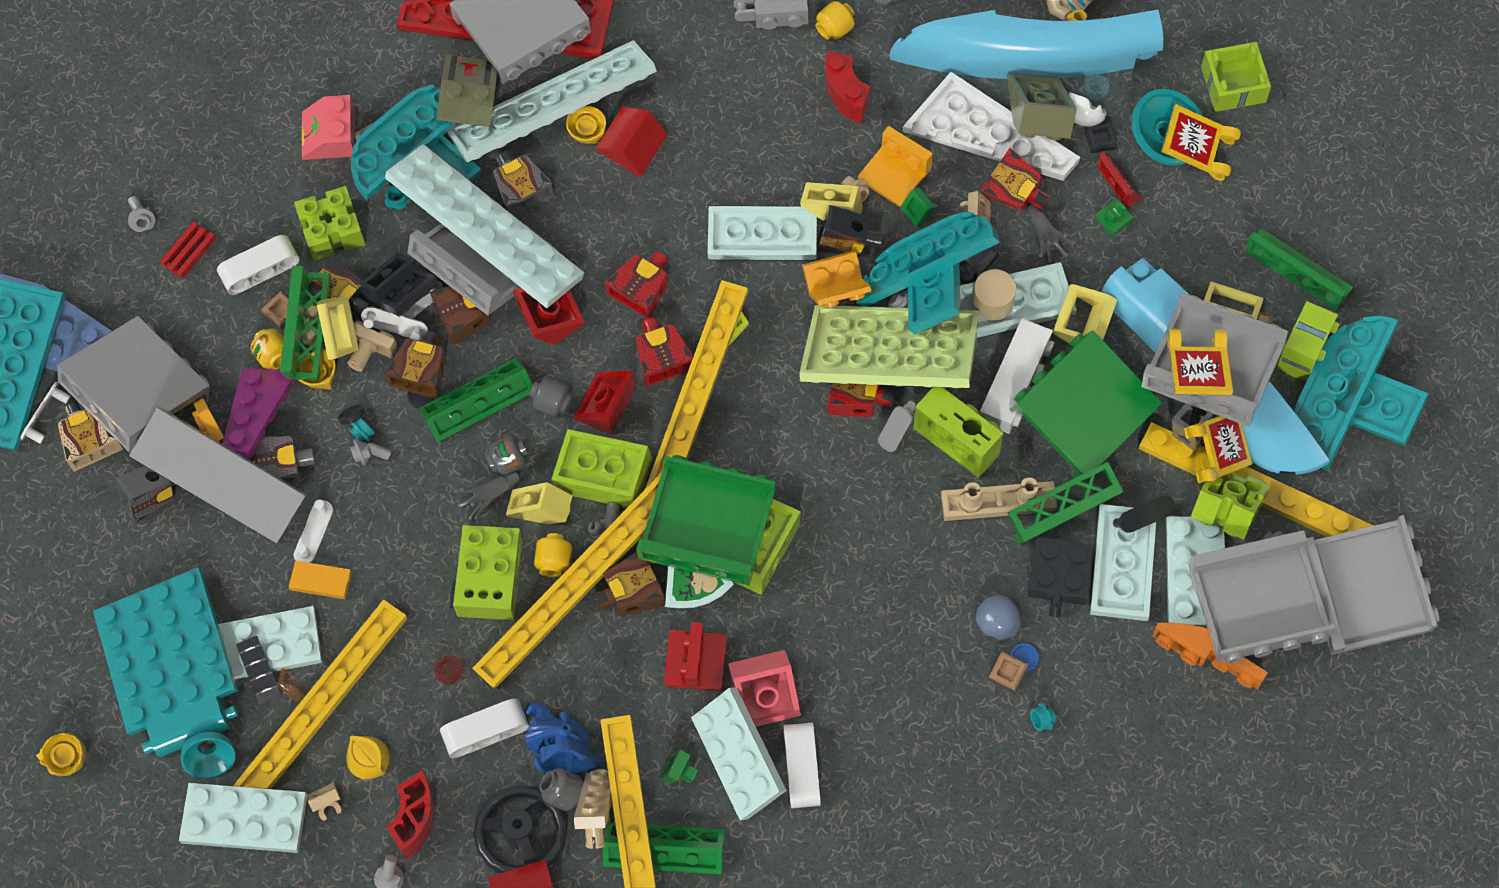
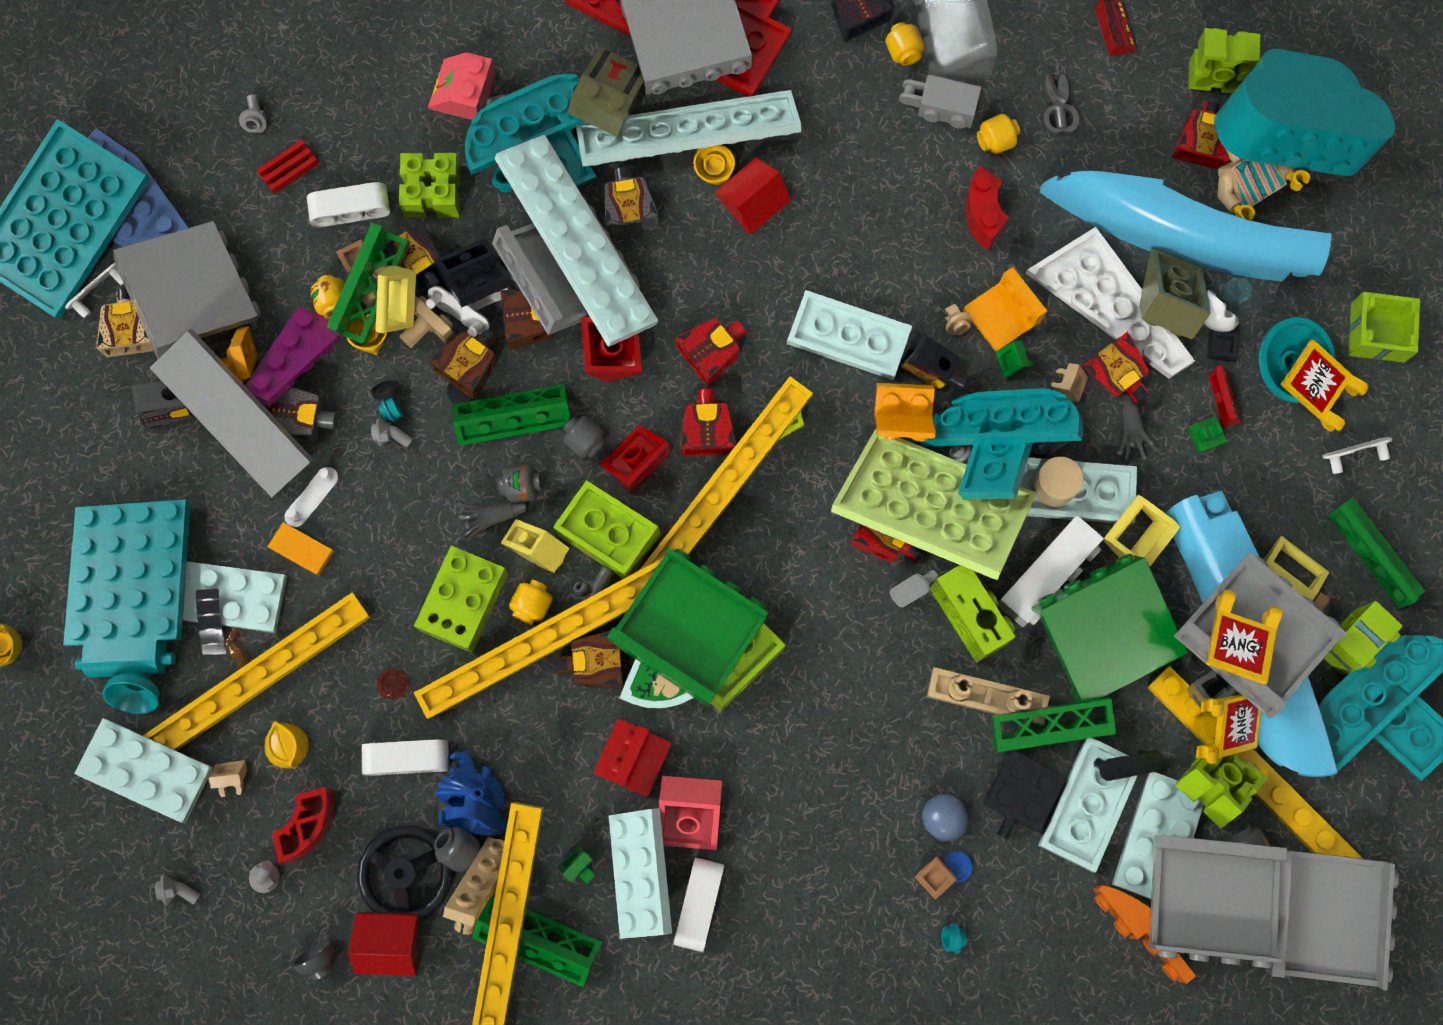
camera: 15 degrees right, 10 degrees up
light yellow slope [800,182,863,220] -> none
none -> white piece [1323,437,1392,474]

